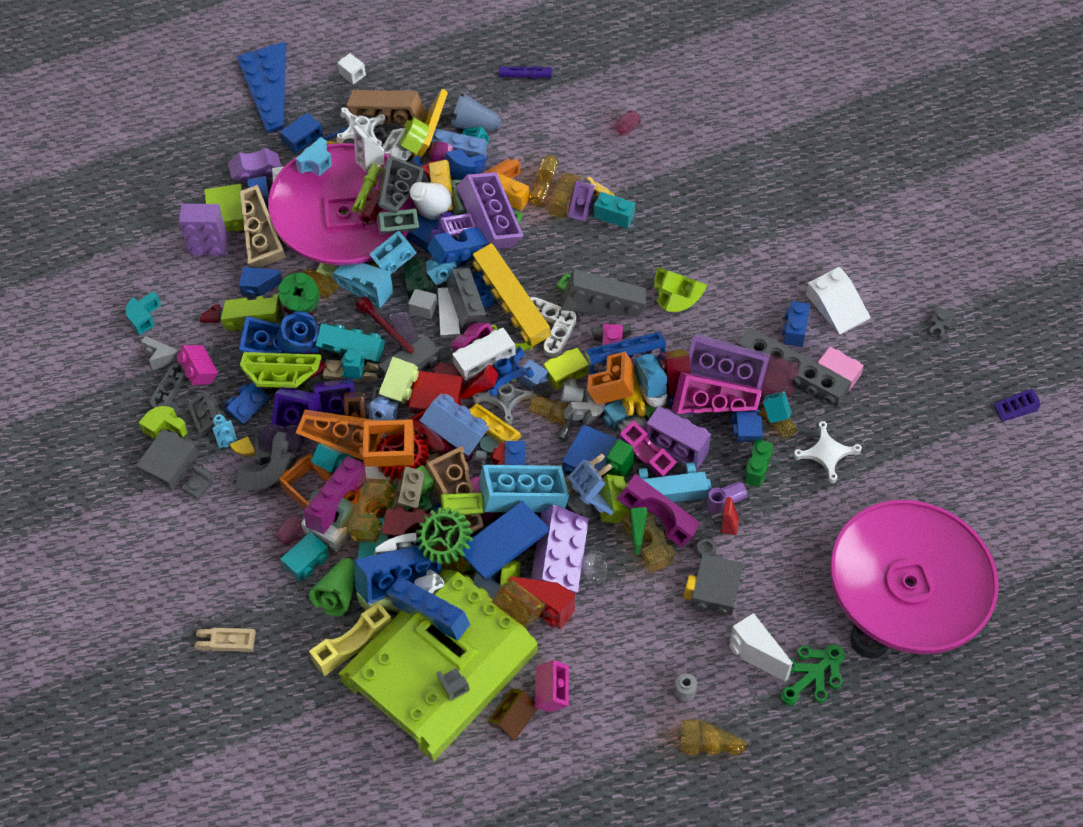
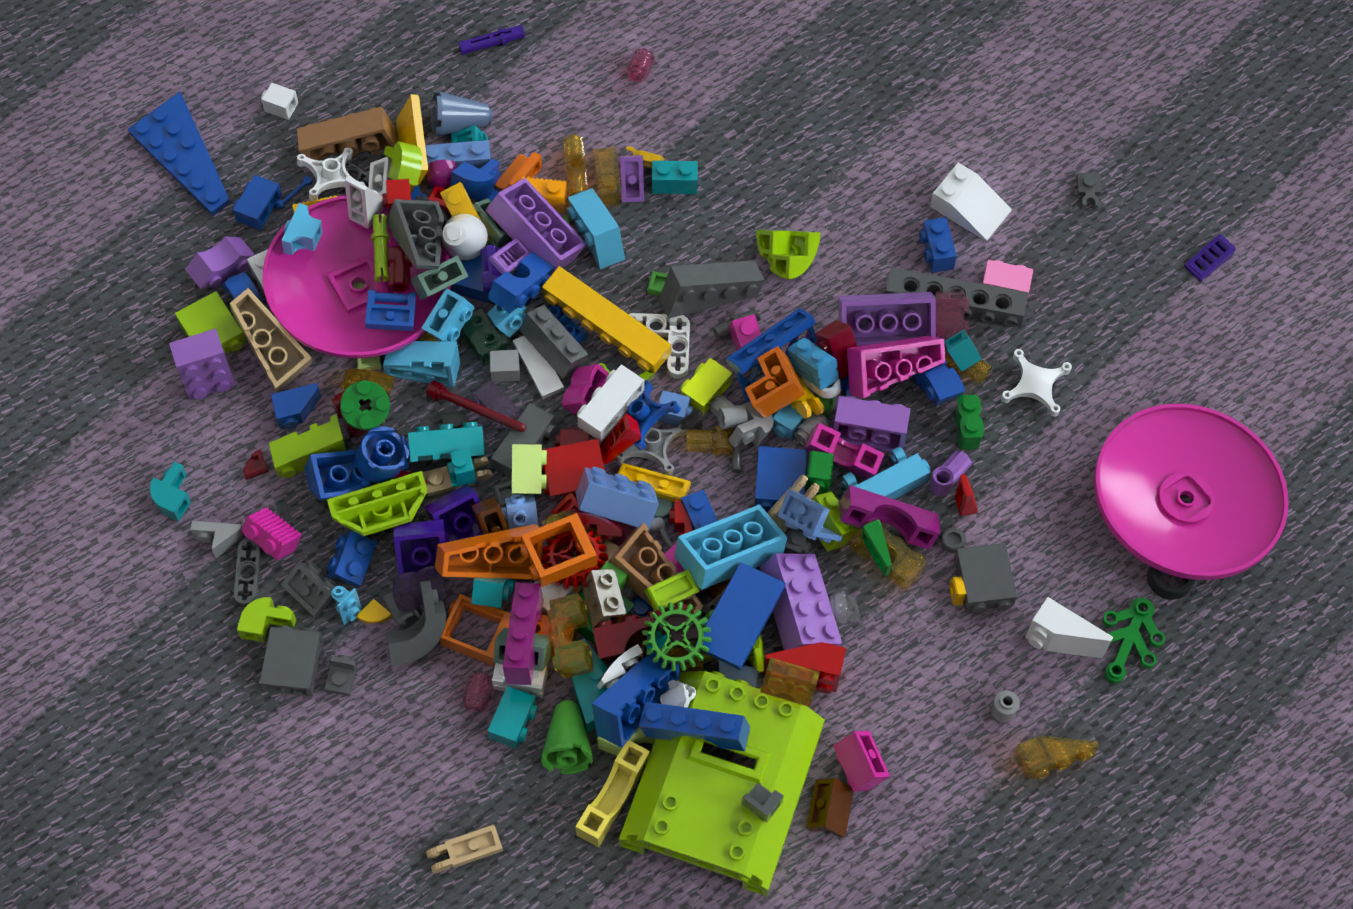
camera: 25 degrees left, 5 degrees up
none -> blue plate [365,290,416,331]
none -> red brick [382,179,411,213]
none -> medium azure wedge [567,188,625,269]

